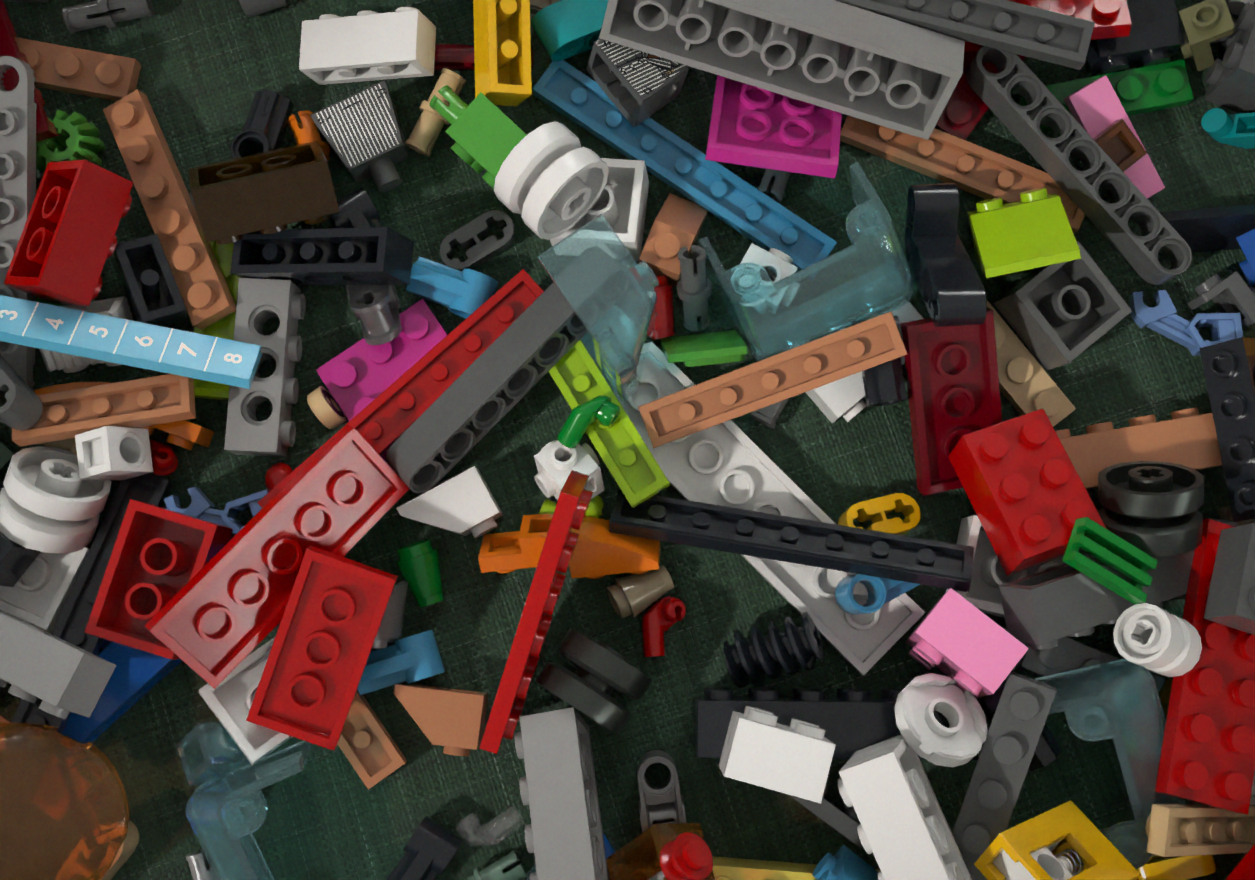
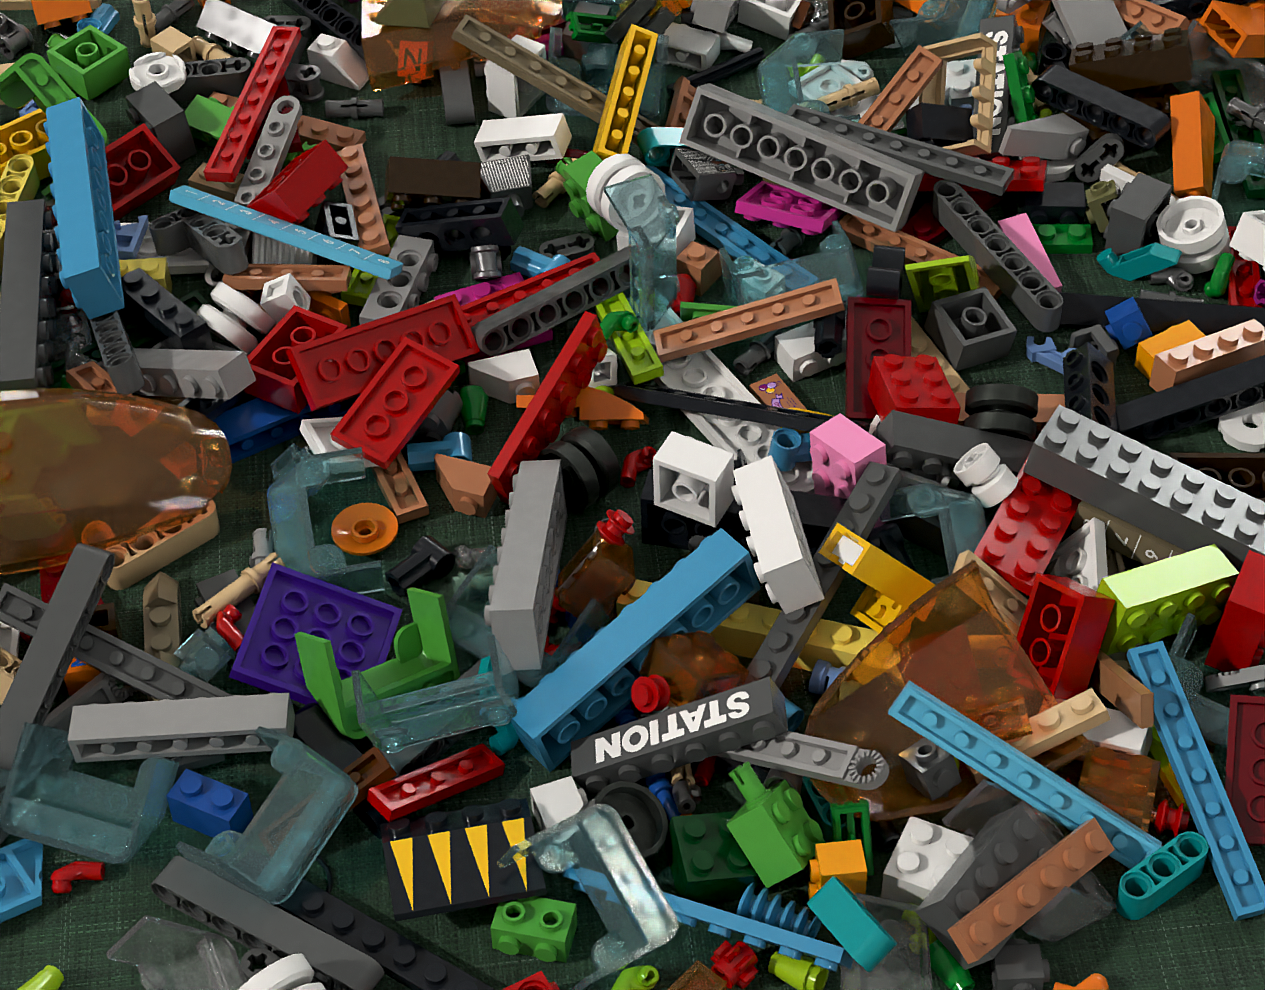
camera: 10 degrees right, 35 degrees down
dark tan cone [606,565,674,619] -> none
dark grey pin [677,245,712,331] -> none
white tile [894,673,988,768] -> none
green tile [1062,517,1158,604] -> none
reddish brown tile [1093,119,1147,172] -> none
none -> orange dish [331,503,398,556]
none -> nougat tile [749,373,807,410]

